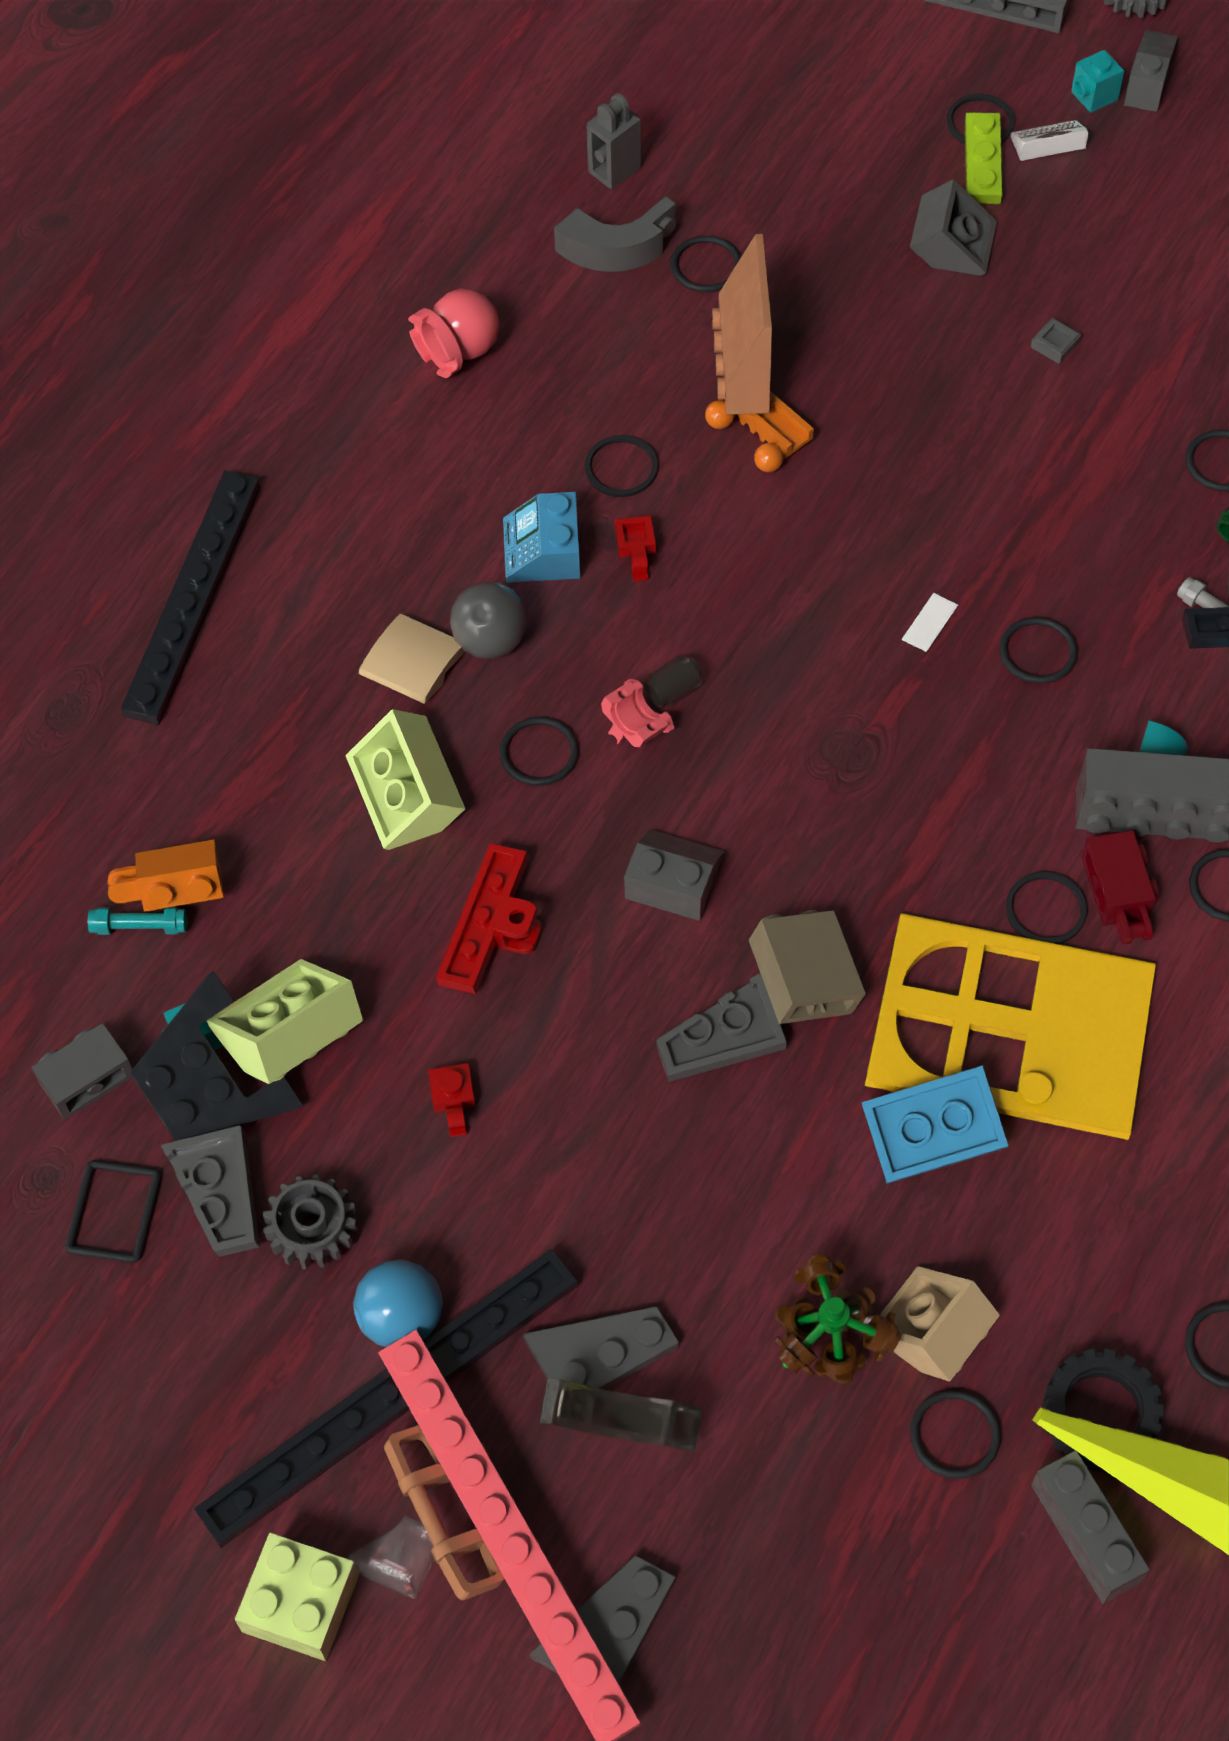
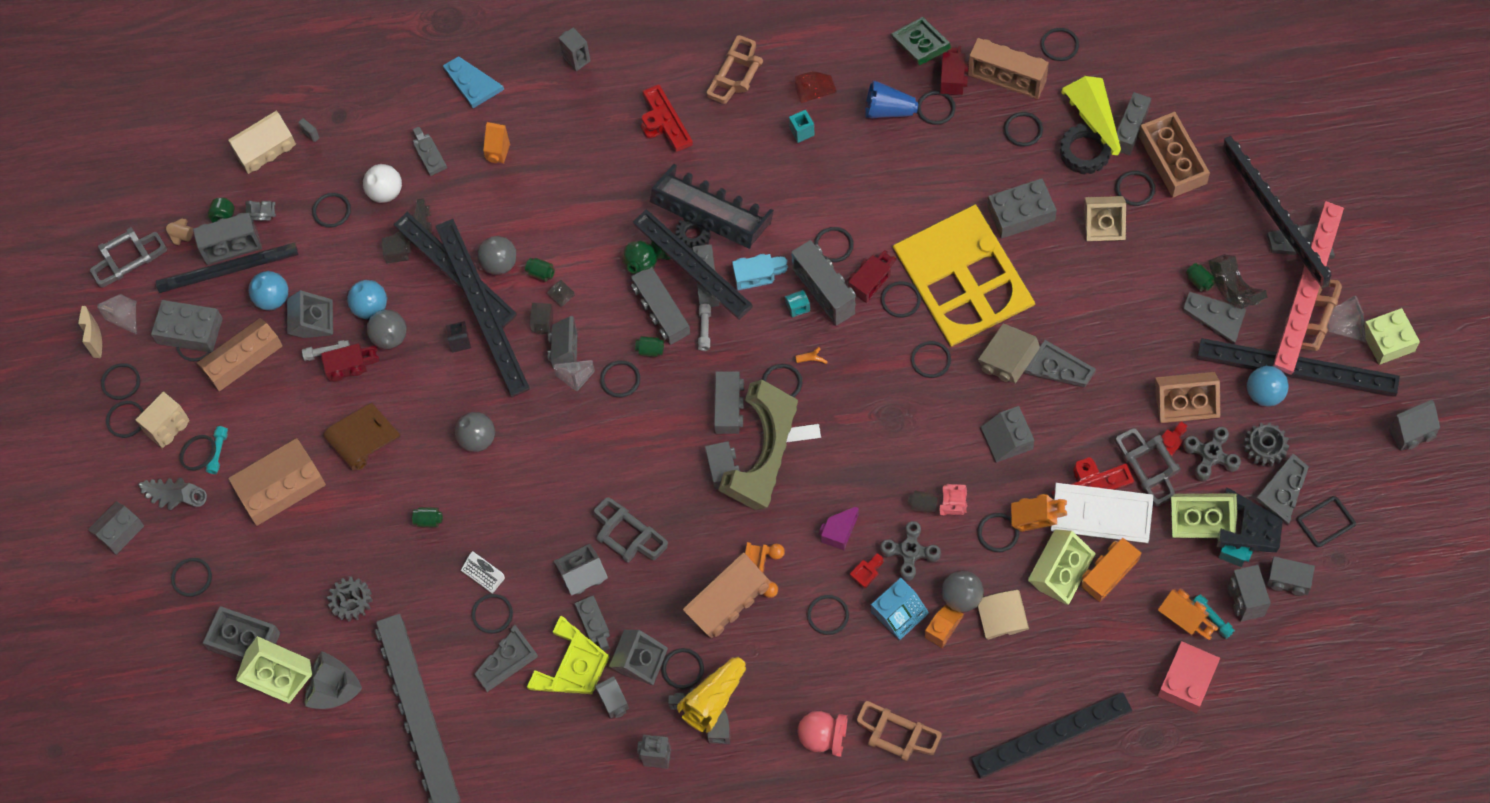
camera: 125 degrees left, 5 degrees up
reddish brown plant [774,1253,901,1384] -> none
dark azure plate [862,1066,1008,1184] -> none
lime plate [965,113,1002,204] -> none
dark grey tile [1030,318,1081,365] -> none
teal brick [1071,50,1124,113] -> none
dark grey slope [1124,30,1178,112] -> none
none -> dark green brick [412,507,443,528]
none -> dark grey wing [475,625,538,692]
none -> neon yellow wing [527,616,609,694]
none -> dark grey hinge [575,595,610,651]
none -> dark grey bar [594,497,668,563]
none -> dark grey slope [596,676,629,718]
none -> dark grey slope [609,629,668,685]
none -> yellow cone [677,657,746,733]
none -> dark grey brick [705,441,740,490]
none -> dark grey brick [715,372,744,434]
none -> olive arch [718,380,798,510]
none -> orange bar [796,347,828,364]
none -> magenta slope [819,507,859,551]
none -> nougat bar [857,701,942,761]
none -> dark grey gear [880,521,941,581]
none -> black piece [912,341,951,378]
none -> orange slope [925,605,964,648]
none -> dark grey brick [987,178,1057,239]
none -> orange brick [1011,494,1067,532]
none -> white piece [1051,483,1153,543]
none -> orange brick [1081,537,1141,602]
none -> flat silver bar [1115,428,1181,506]
none -> nougat brick [1138,112,1210,198]
none -> nougat slope [1155,372,1220,423]
none -> coral slope [1158,641,1220,714]
none -> dark grey gear [1183,427,1241,481]
none -> dark green brick [1186,263,1215,291]
none -> black plate [1223,136,1331,289]
none -> dark grey brick [1227,565,1271,622]
none -> dark grey slope [1389,400,1440,451]

